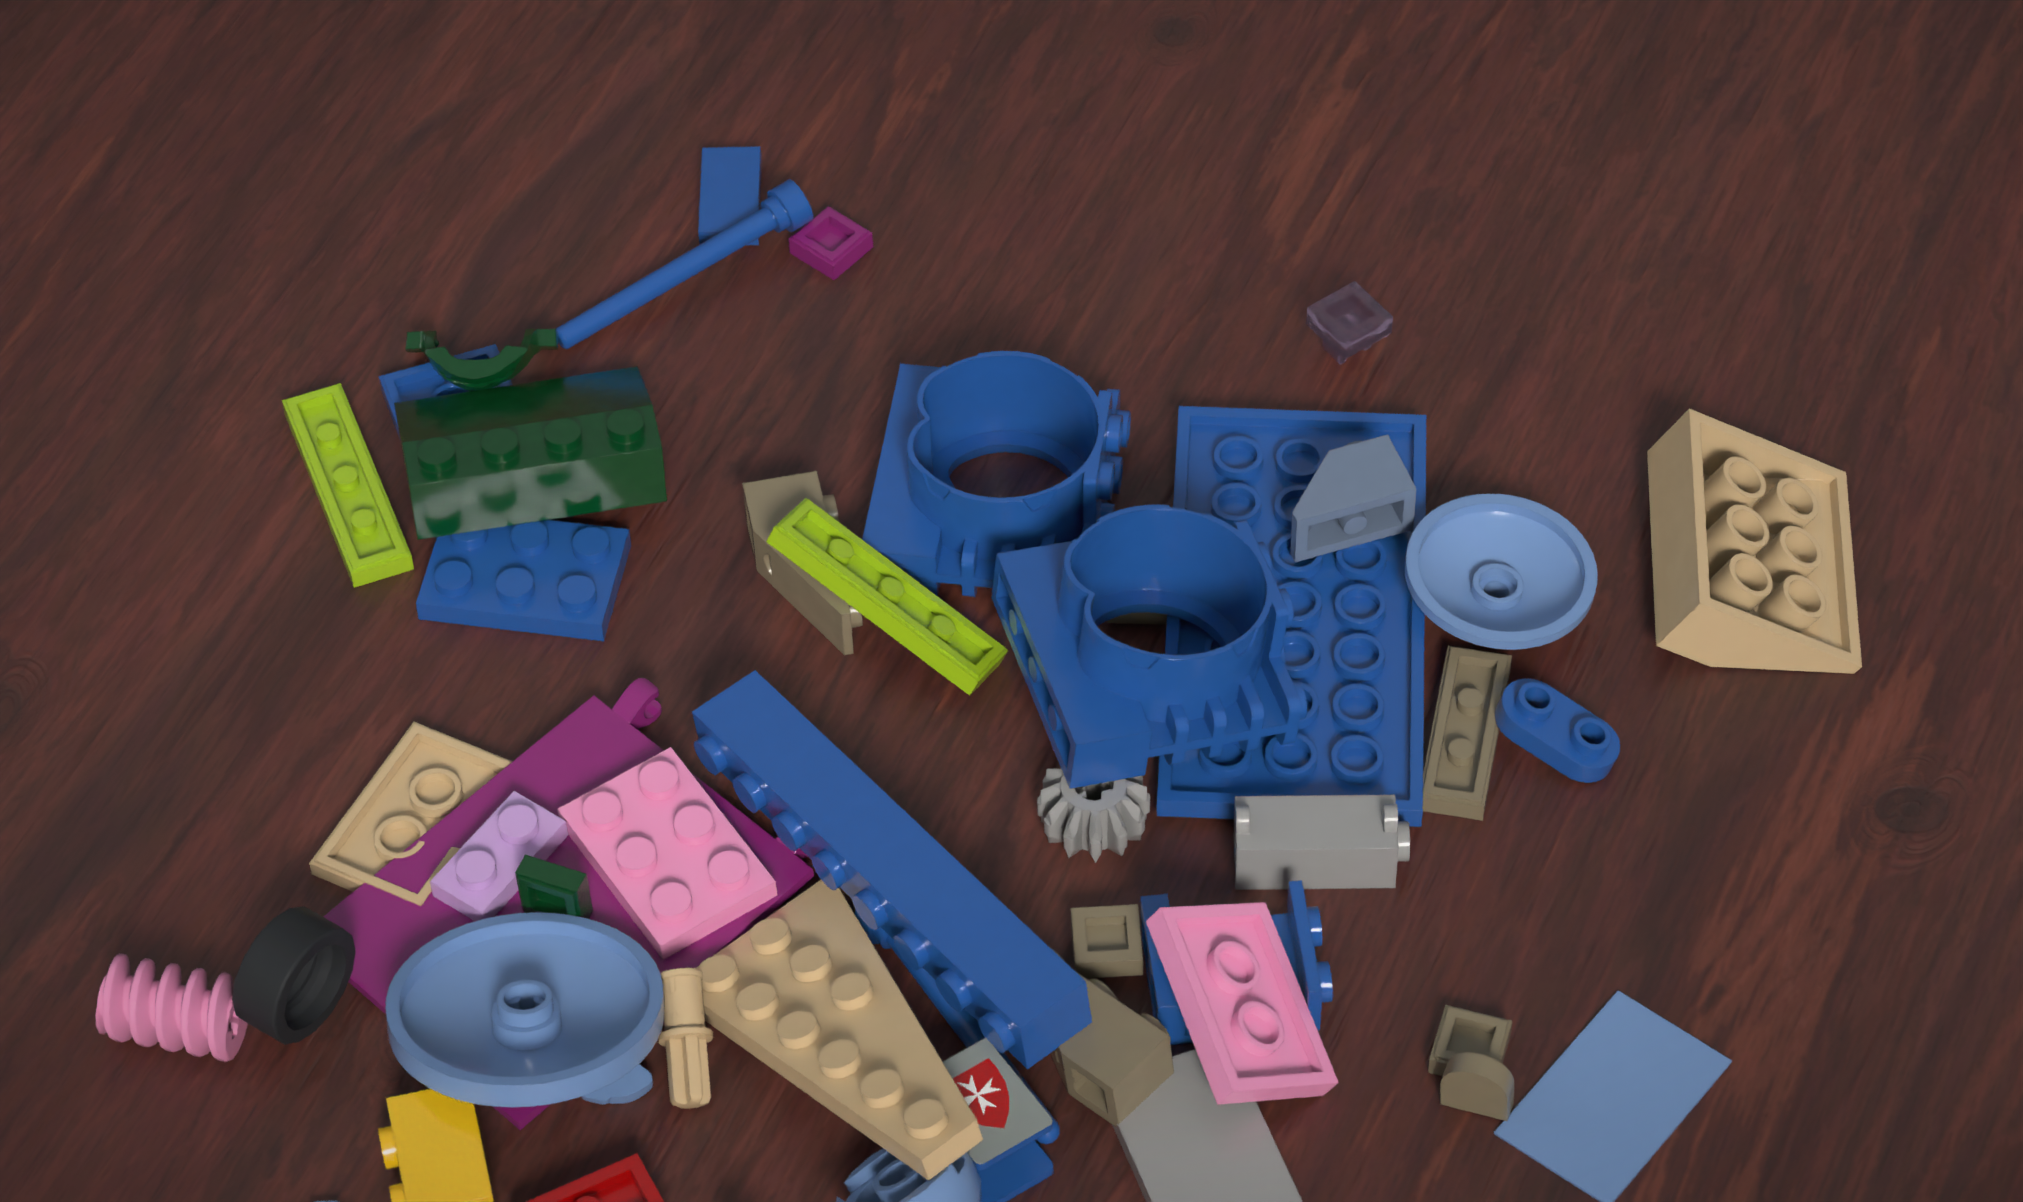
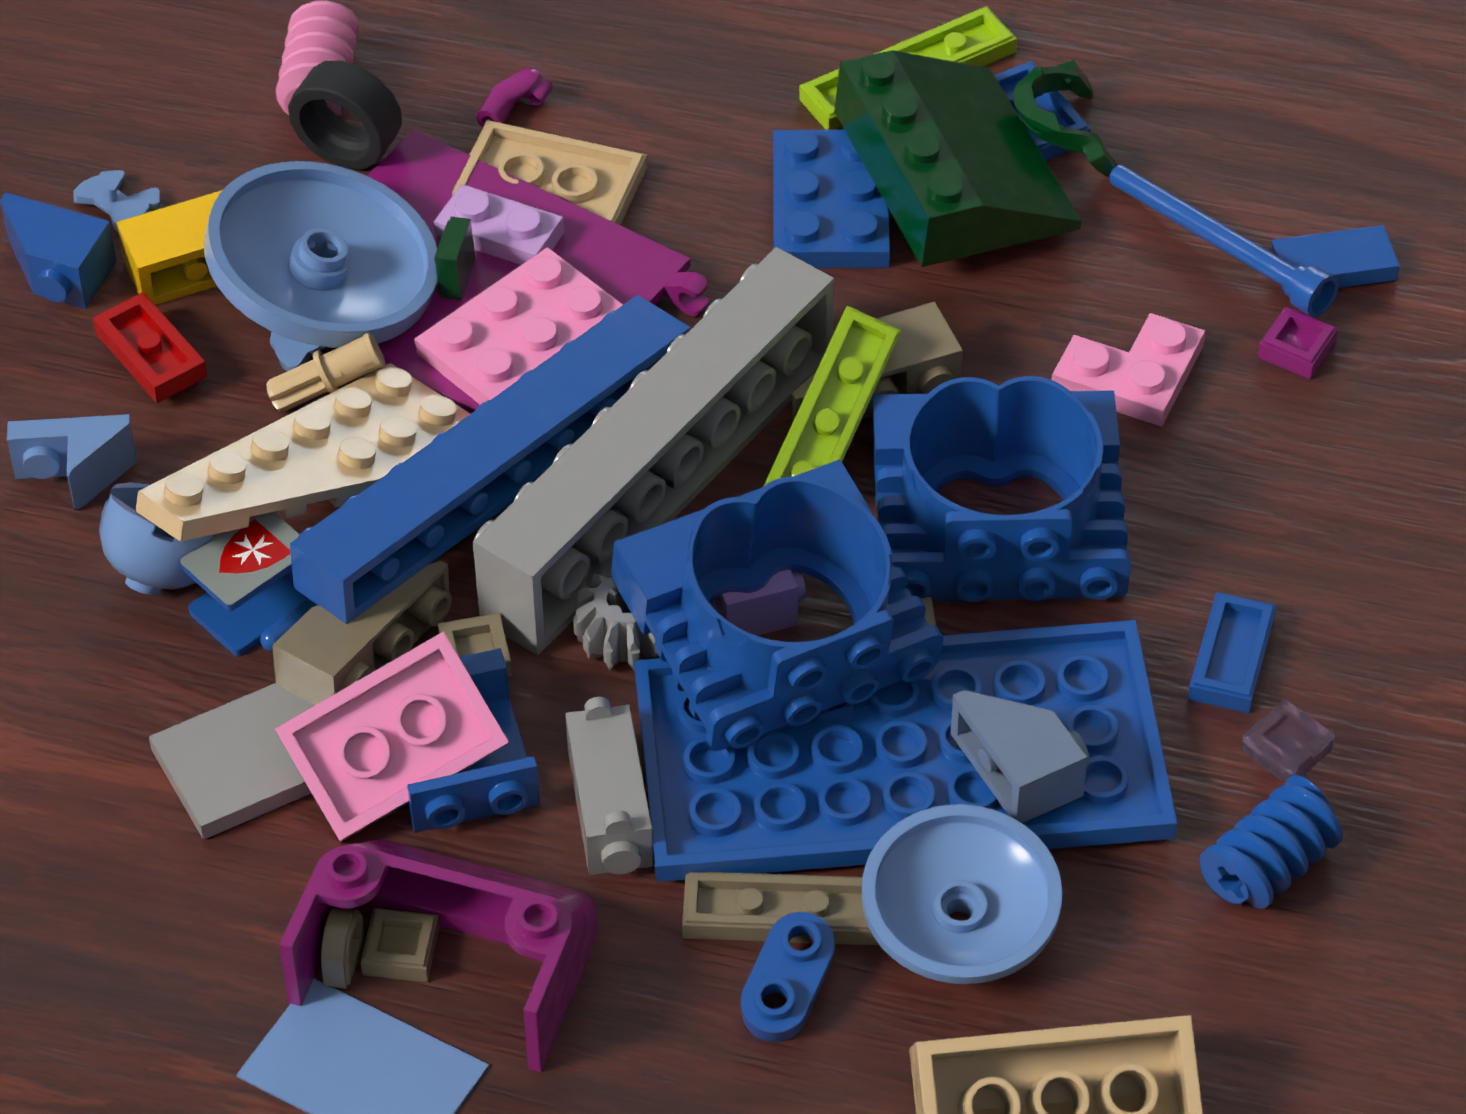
camera: 80 degrees right, 0 degrees up
none -> magenta windscreen [279,840,598,1073]
none -> light grey brick [473,247,834,656]
none -> magenta arm [476,67,553,128]
none -> bright pink plate [1052,313,1205,427]
none -> blue tile [1188,592,1277,714]
none -> blue piece [1199,774,1343,909]

